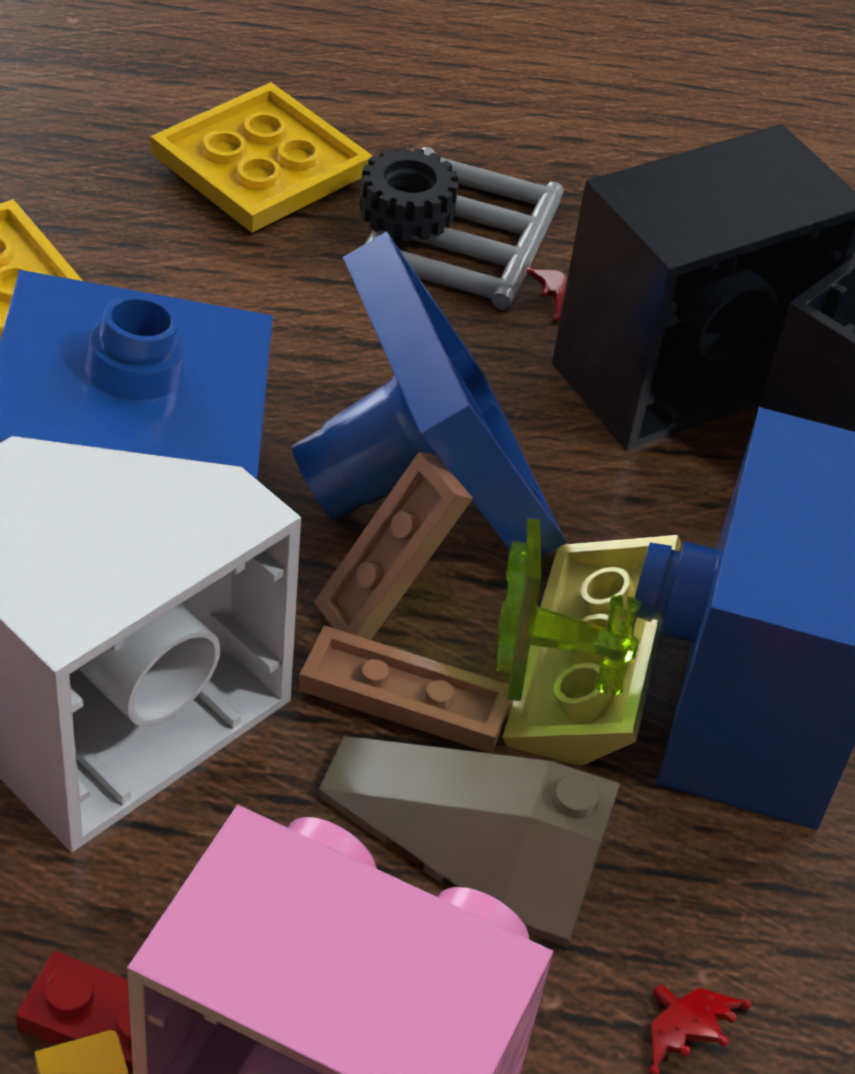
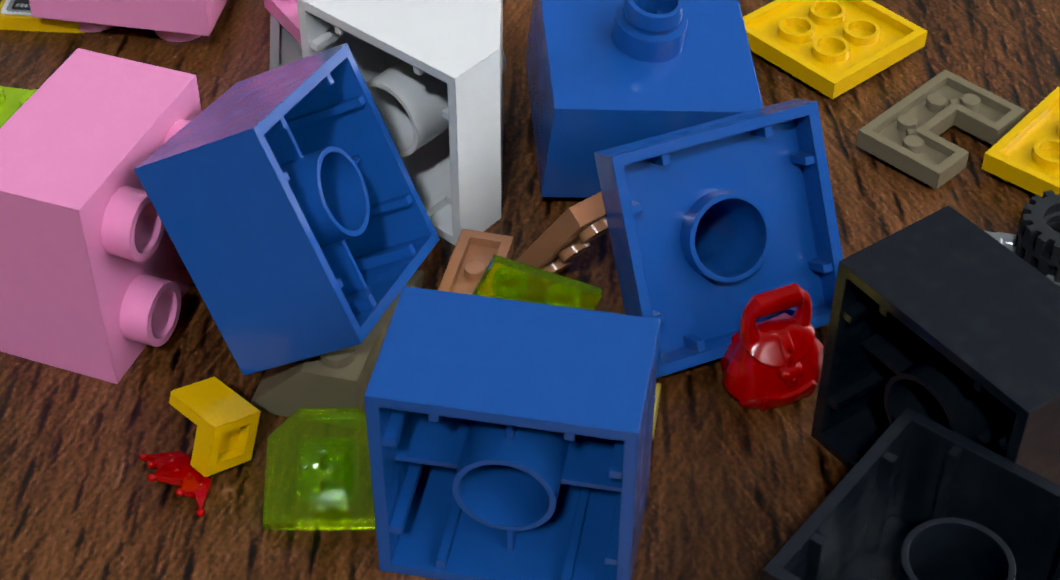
camera: 90 degrees right, 5 degrees down
none -> blue brick [134,43,440,376]
none -> yellow panel [169,376,261,477]
none -> clear neon green piece [263,408,376,530]
none -> red piece [720,283,824,412]
none -> dark tan plate [856,69,1025,190]

